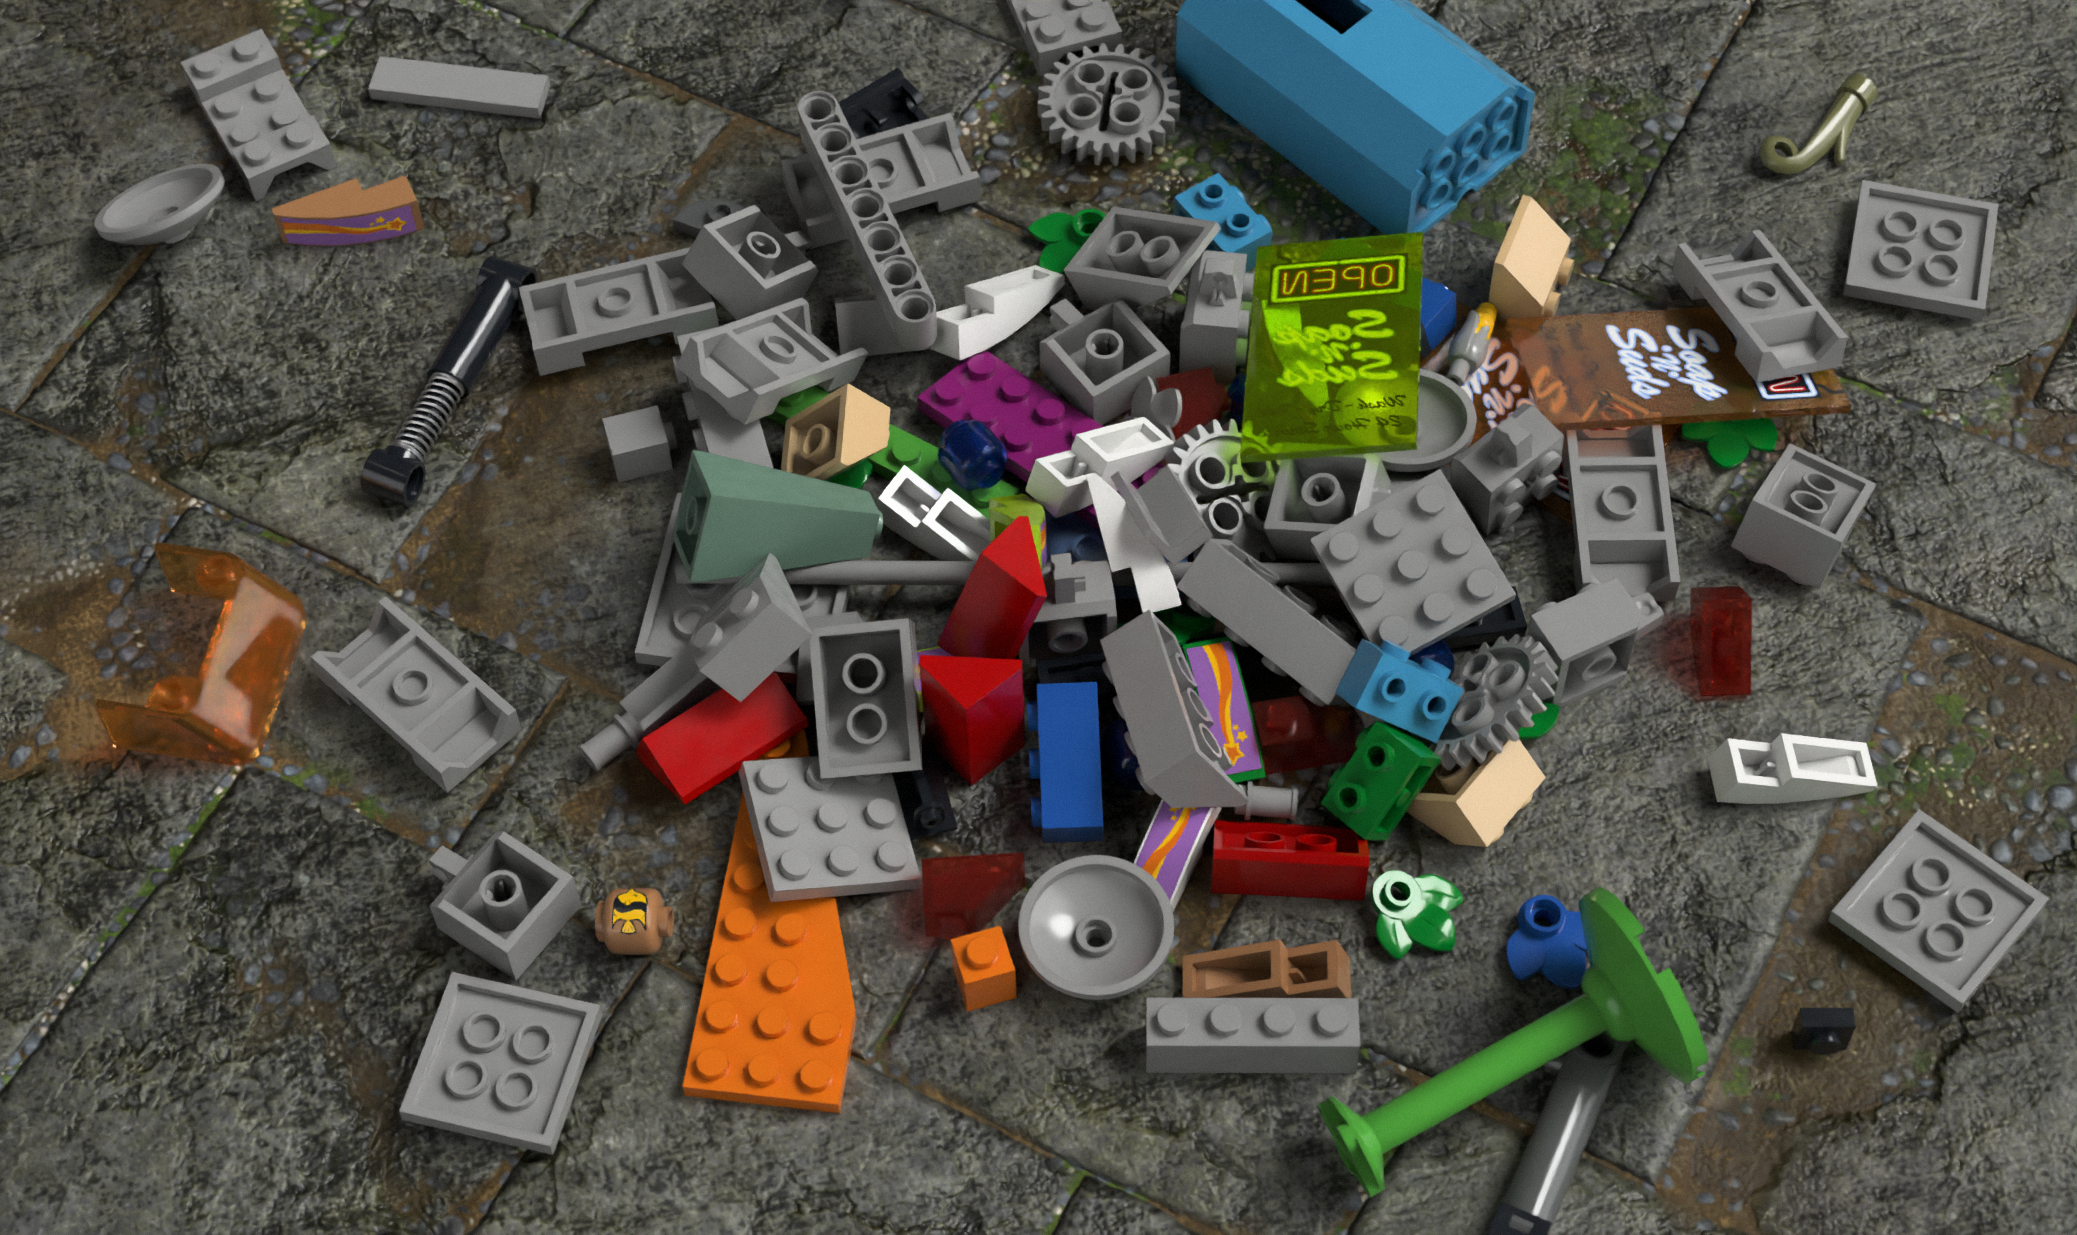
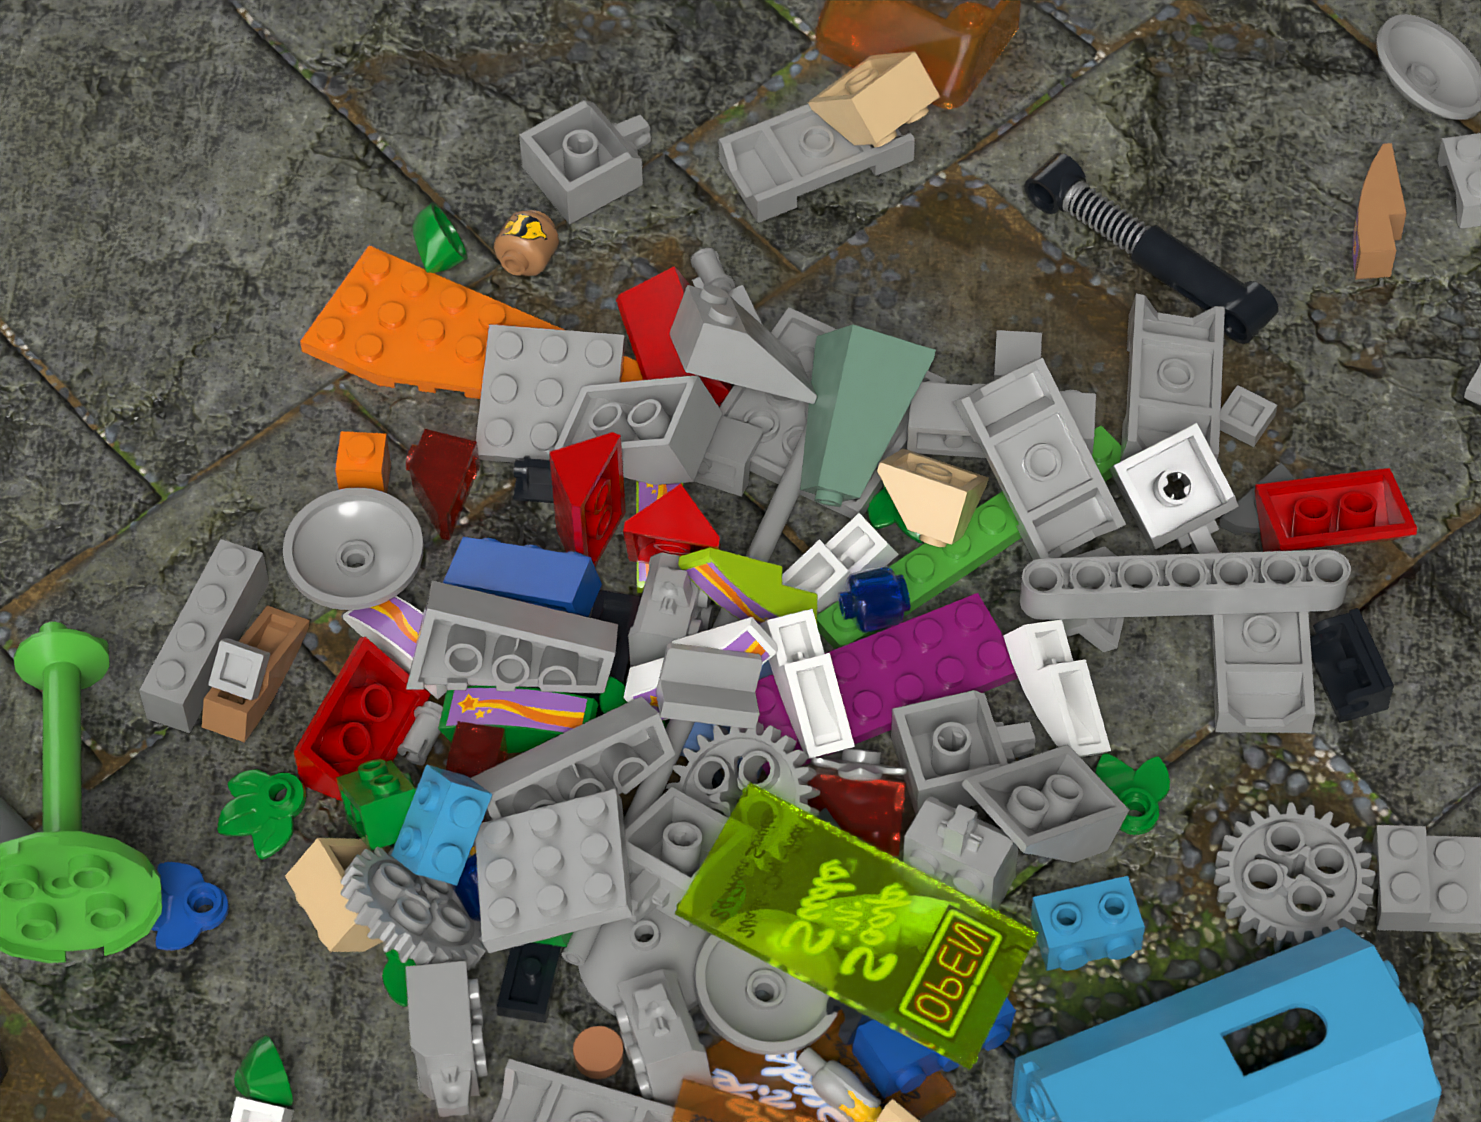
camera: 110 degrees right, 0 degrees up
light grey plate [399,972,602,1155] -> none
none -> plate [208,638,270,700]
none -> green piece [234,1035,293,1107]
none -> green piece [412,203,468,273]
none -> nougat tile [573,1026,624,1079]
none -> tan slope [808,51,940,147]
none -> light grey plate [1220,385,1277,447]
none -> red slope [1255,468,1417,552]

